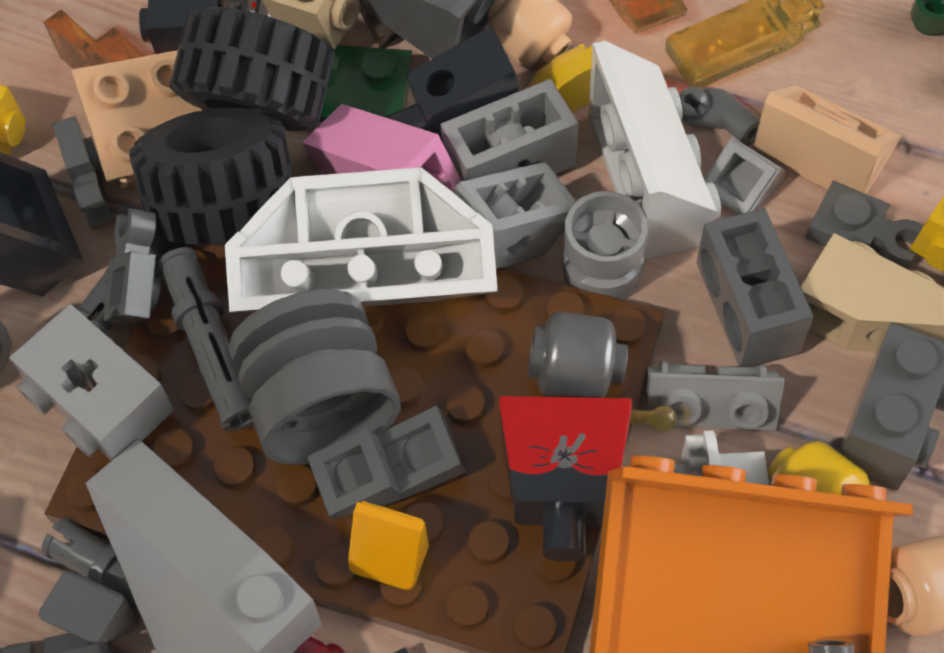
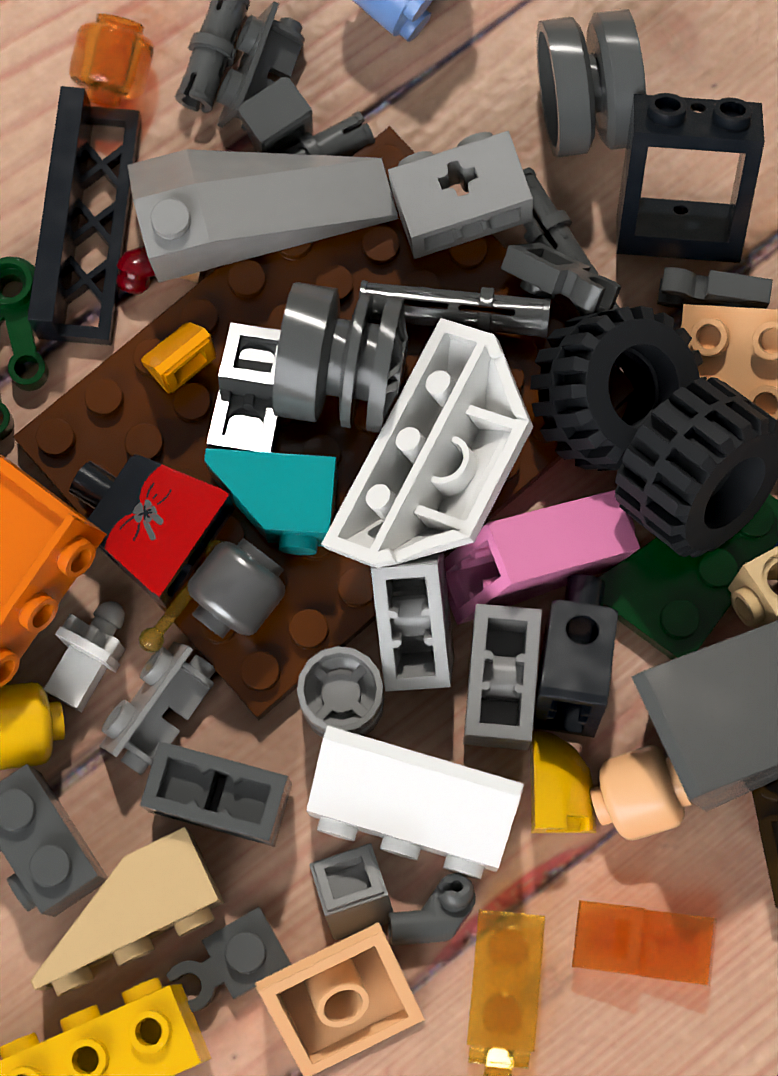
camera: 120 degrees right, 15 degrees up
none -> teal slope [204,448,338,555]

